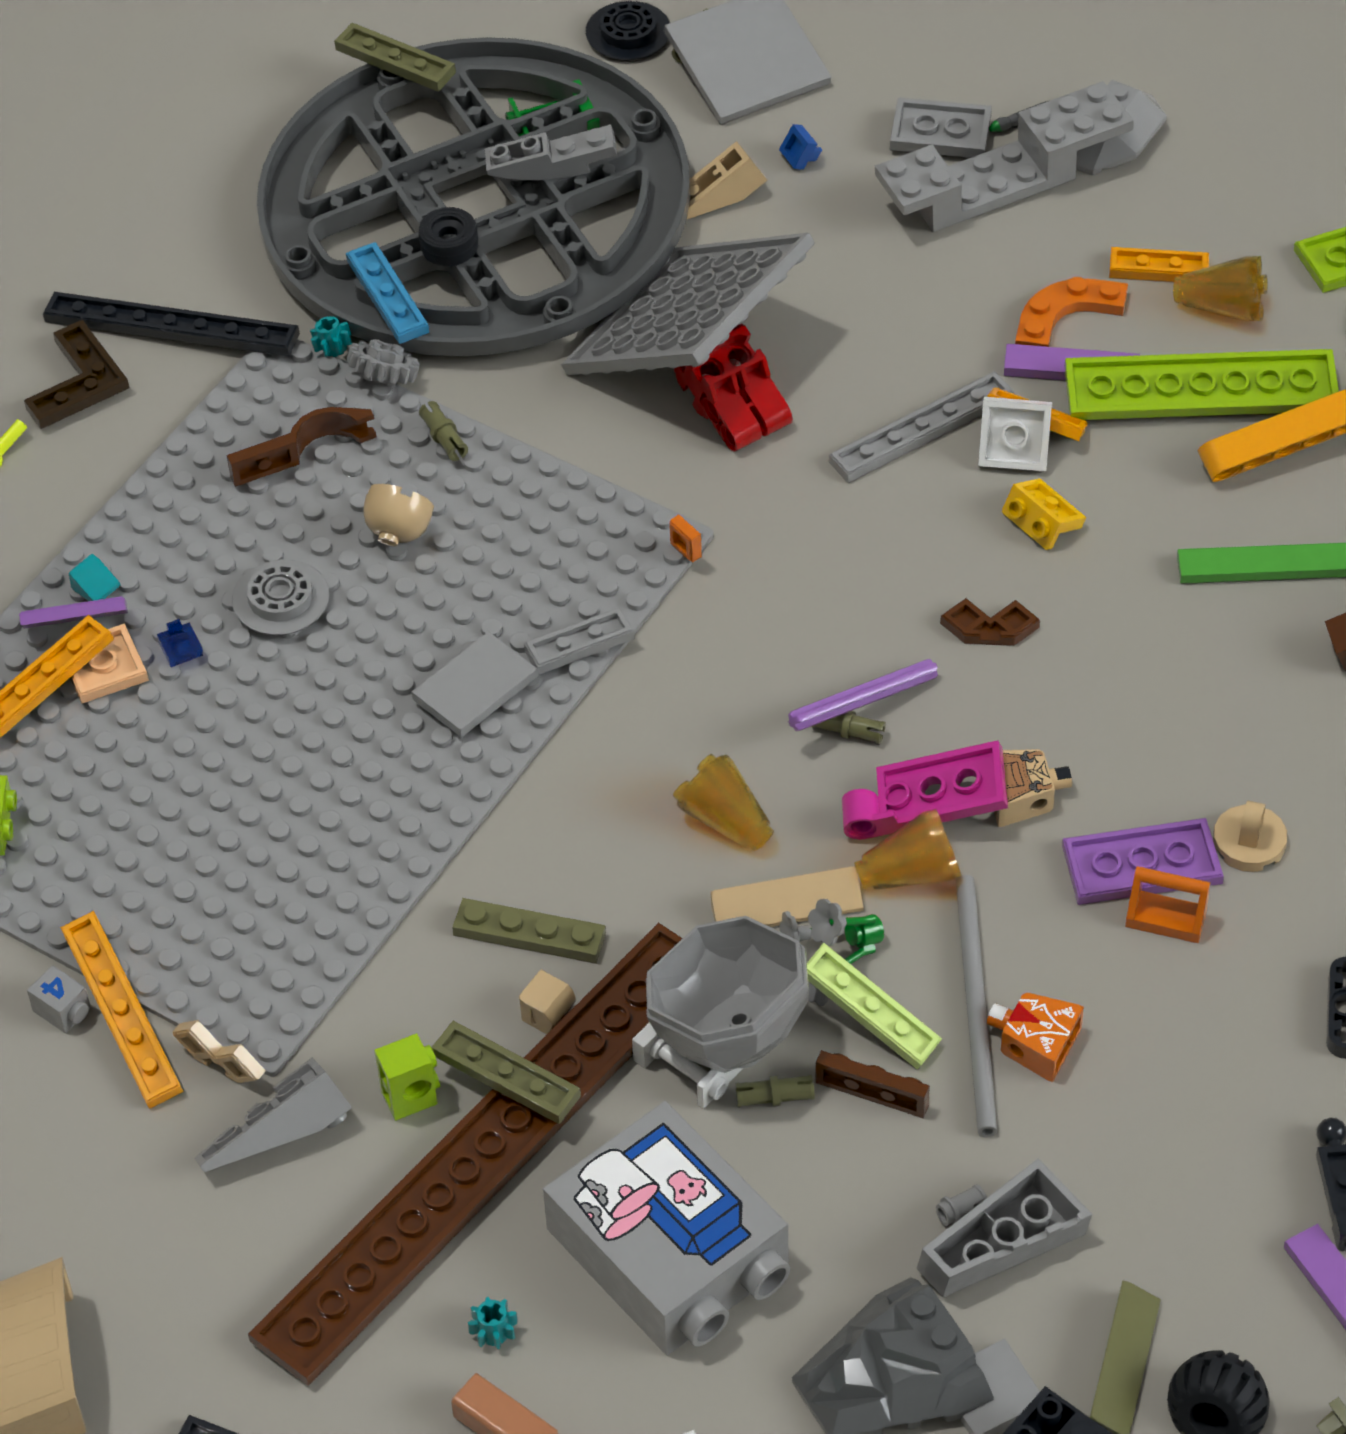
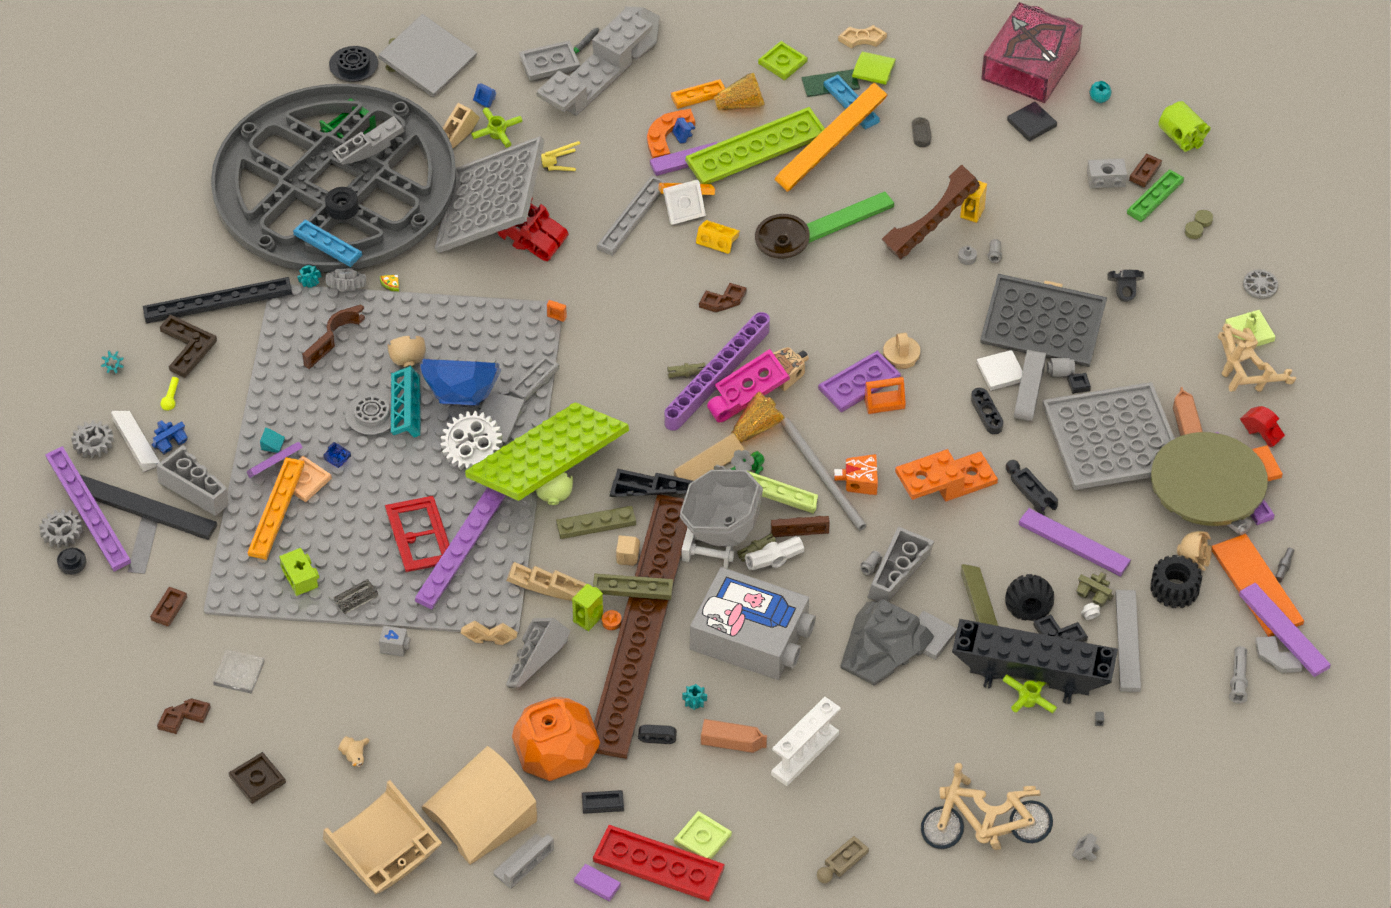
camera: 30 degrees left, 0 degrees up
light orange tile [60,911,184,1109] -> none
olive plate [334,22,456,92] -> none
olive pin [419,401,468,461] -> none
clear yellow cone [673,754,774,851] -> none
medium lavender axle [788,659,938,731] -> none
none -> clear smoke tile [334,579,378,614]
none -> tile [380,275,399,292]
none -> red door [385,496,450,572]
none -> teal fence [391,366,420,438]
none -> medium lavender plate [415,487,506,610]
none -> blue rock [420,359,501,405]
none -> white gear [441,411,503,470]
none -> lime plate [465,402,629,501]
none -> lime bar [471,107,523,148]
none -> tan slope [506,562,586,601]
none -> orange rock [512,697,600,781]
none -> yellowish green cylinder [535,472,573,505]
none -> light yellow plant [541,141,580,171]
none -> orange tile [602,610,622,630]
none -> black wedge [609,468,693,497]
none -> black beam [638,724,677,744]
none -> medium lavender beam [664,312,770,431]
none -> blue tile [672,118,695,143]
none -> white piece [745,536,804,570]
none -> dark brown dish [755,214,810,259]
none -> orange bracket [895,449,998,502]

